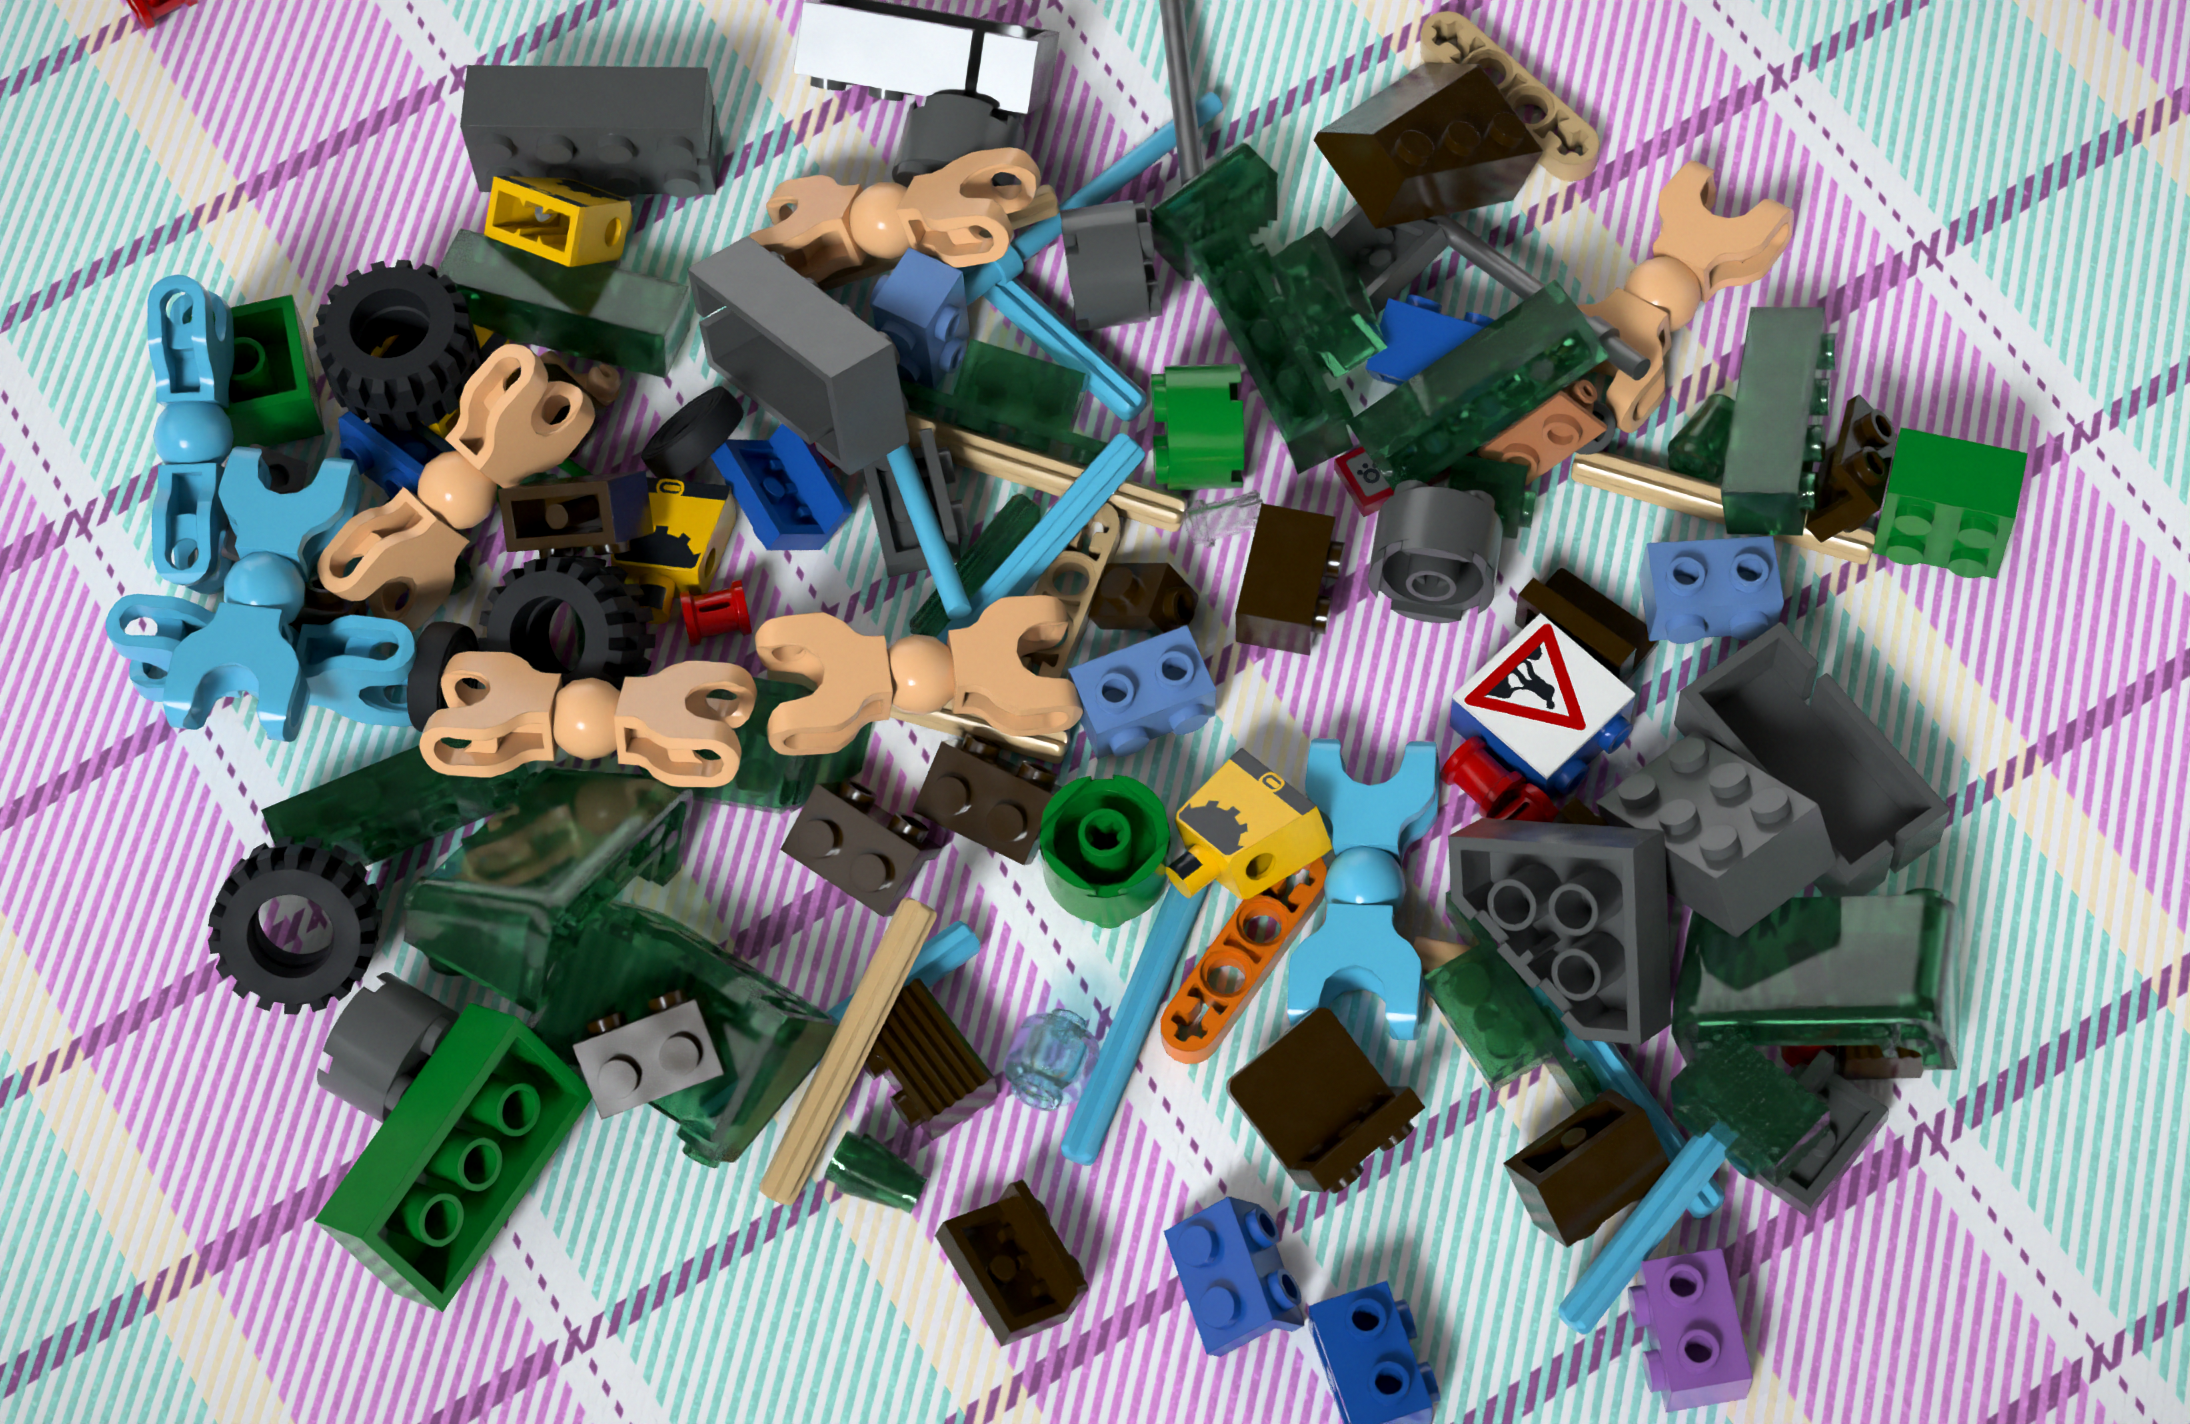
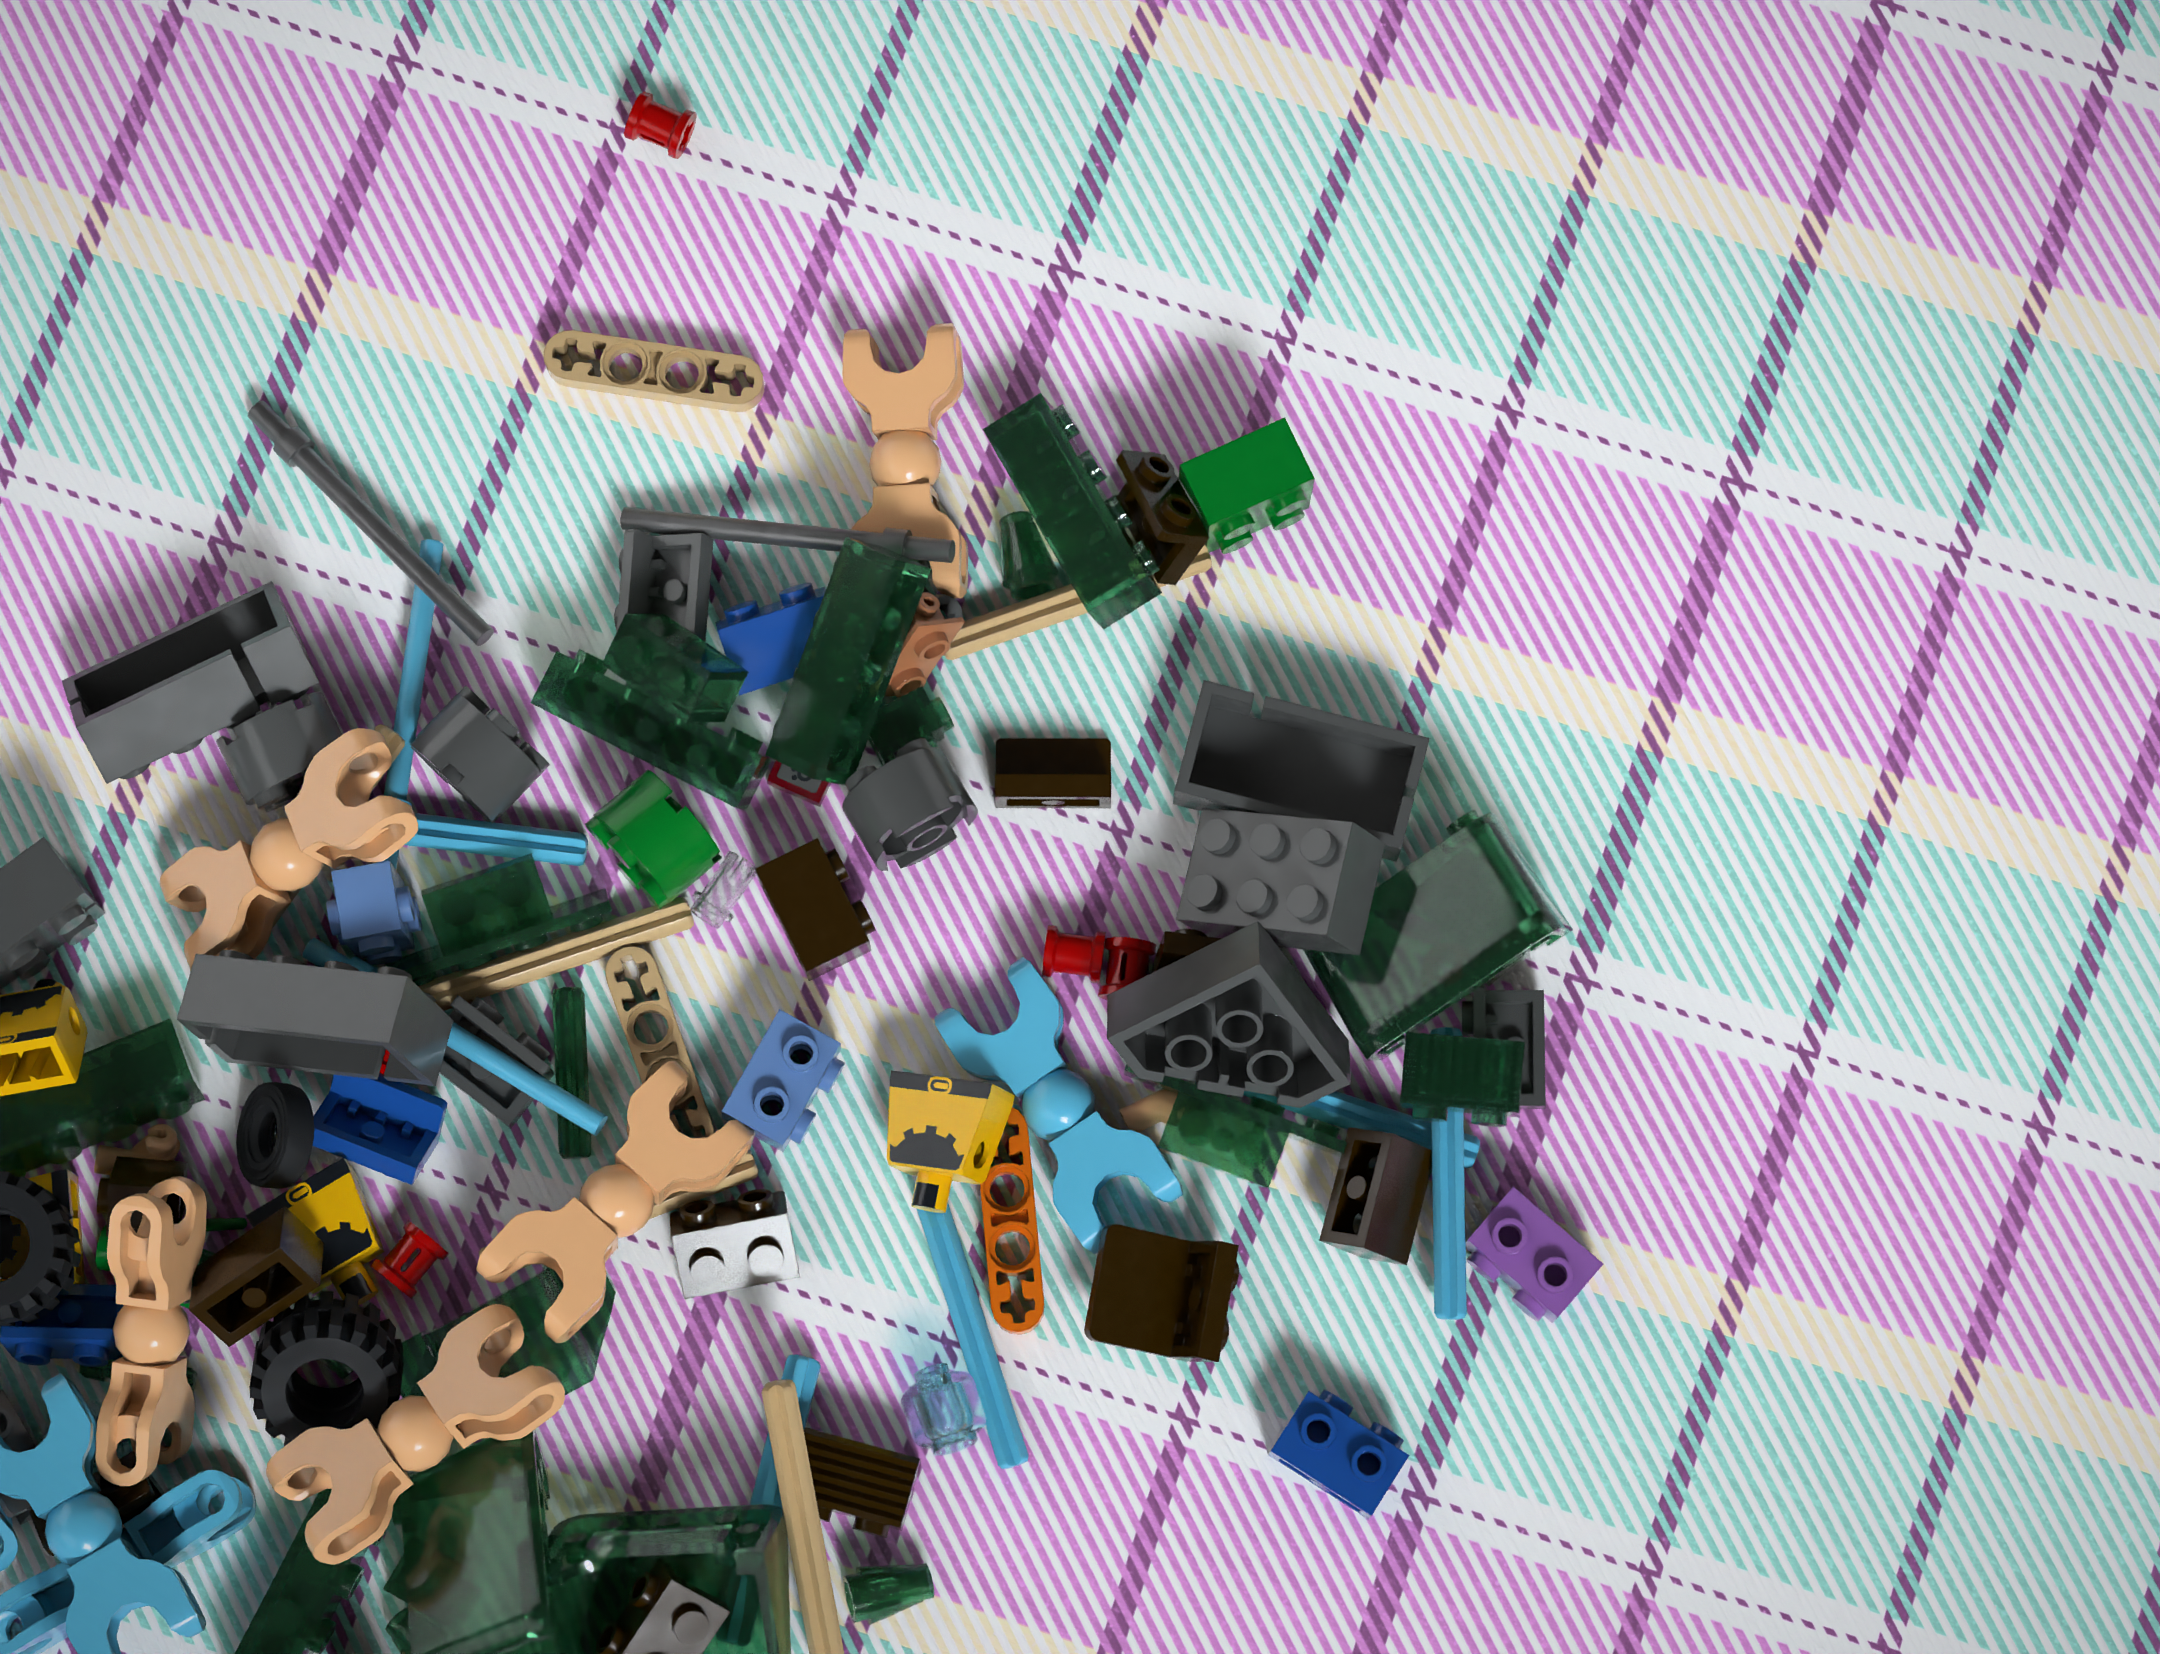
camera: 45 degrees left, 15 degrees up
black tyre [407,621,479,732] -> none
dark brown bracket [780,778,942,917] -> none
dark brown bracket [935,1179,1088,1347] -> none
medium azure axle [936,433,1145,645] -> none
green brick [1040,775,1172,929] -> none
dark brown bracket [1088,563,1199,636] -> none
clear green brick [1149,143,1278,281] -> none
blue bracket [1163,1196,1305,1357] -> none
dark brown wedge [1313,63,1543,229] -> none
piece [1450,613,1636,800] -> none
medium blue brick [1639,536,1784,644] -> none

